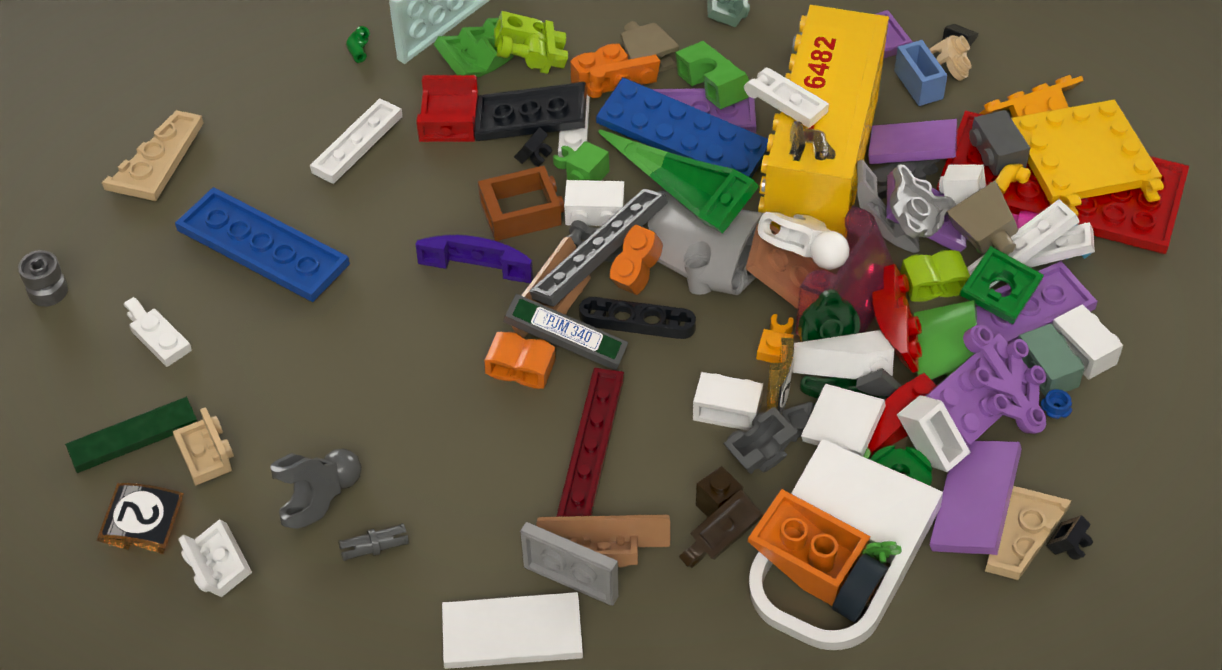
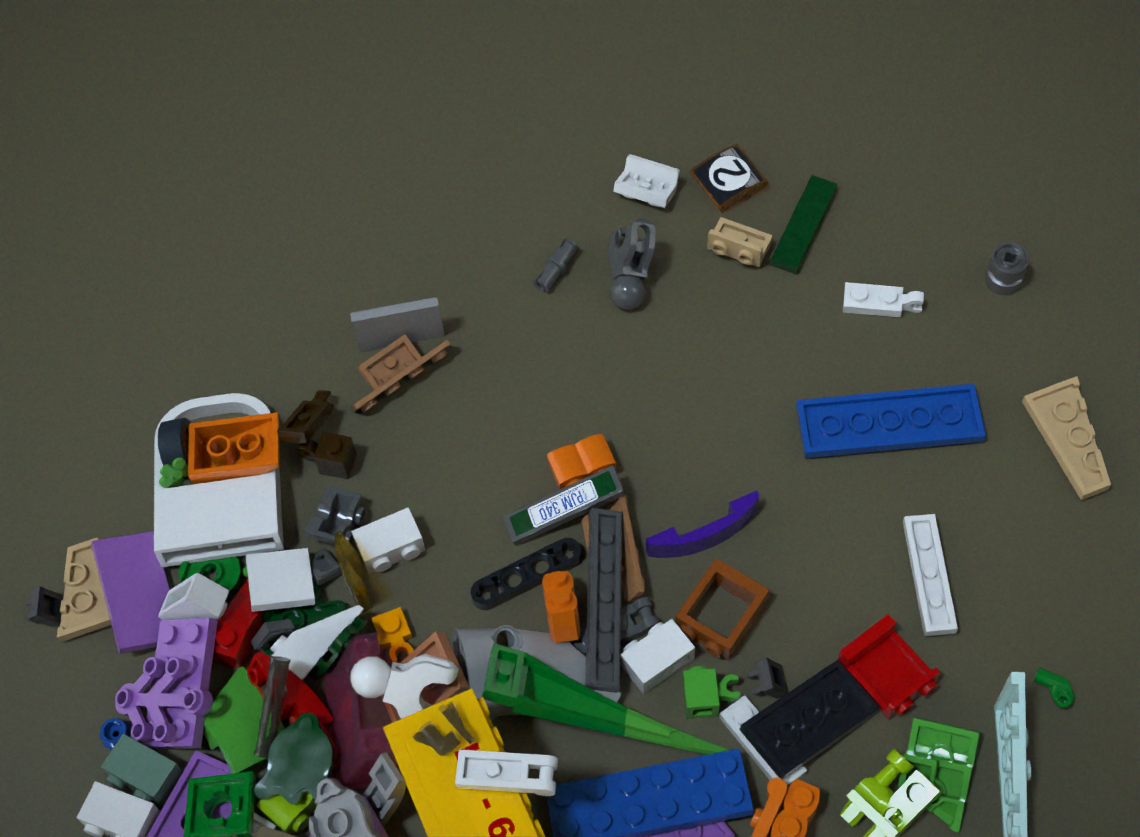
camera: 145 degrees right, 10 degrees up
white tile [442,592,583,669] -> none
dark red tile [556,368,624,517] -> none
none -> clear smoke pin [254,656,291,758]
none -> dark green tile [254,713,335,805]

